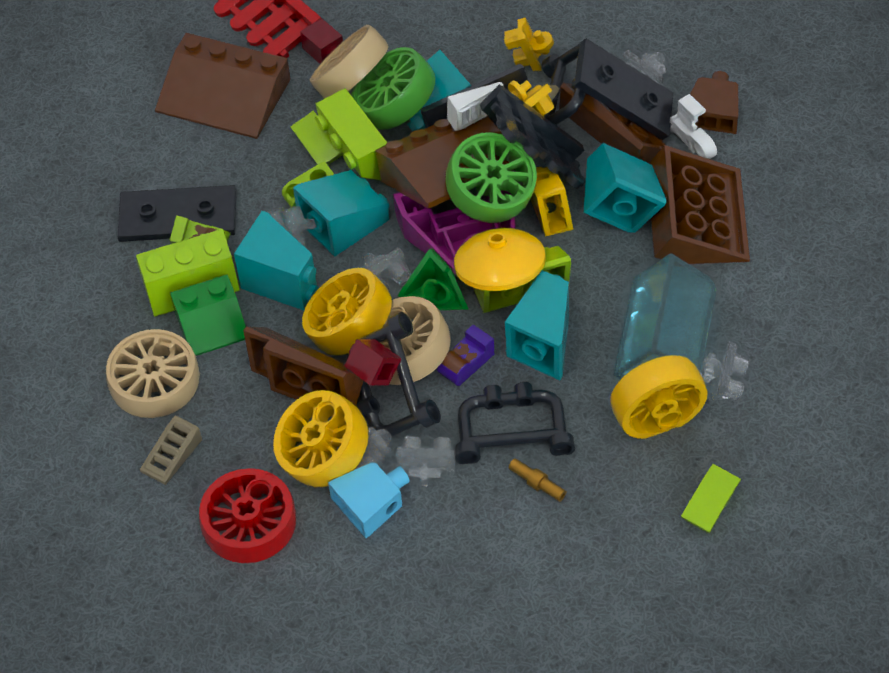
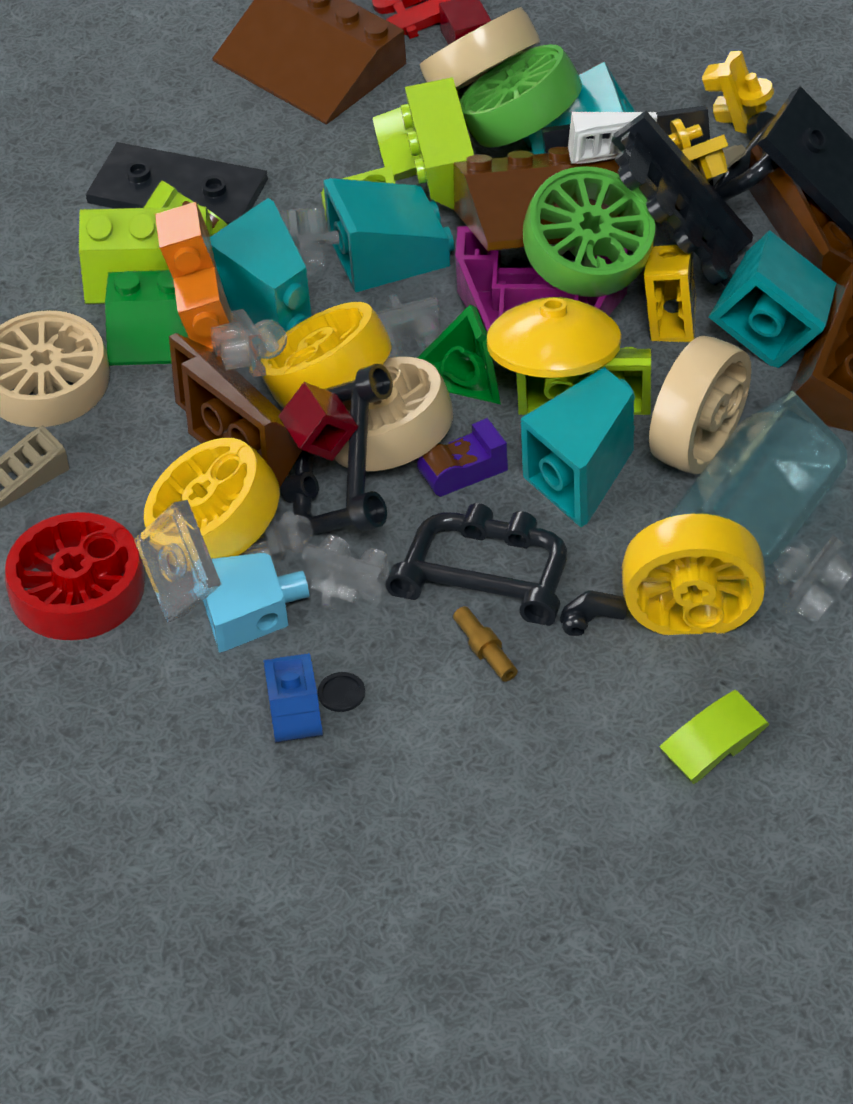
camera: 20 degrees right, 5 degrees down
none -> clear tile [134,500,222,623]
none -> orange arch [155,202,245,365]
none -> clear hips [210,309,287,377]
none -> blue plate [263,653,323,743]
none -> black piece [318,672,365,712]
none -> black arm [560,590,628,636]
none -> tan piece [649,336,751,474]

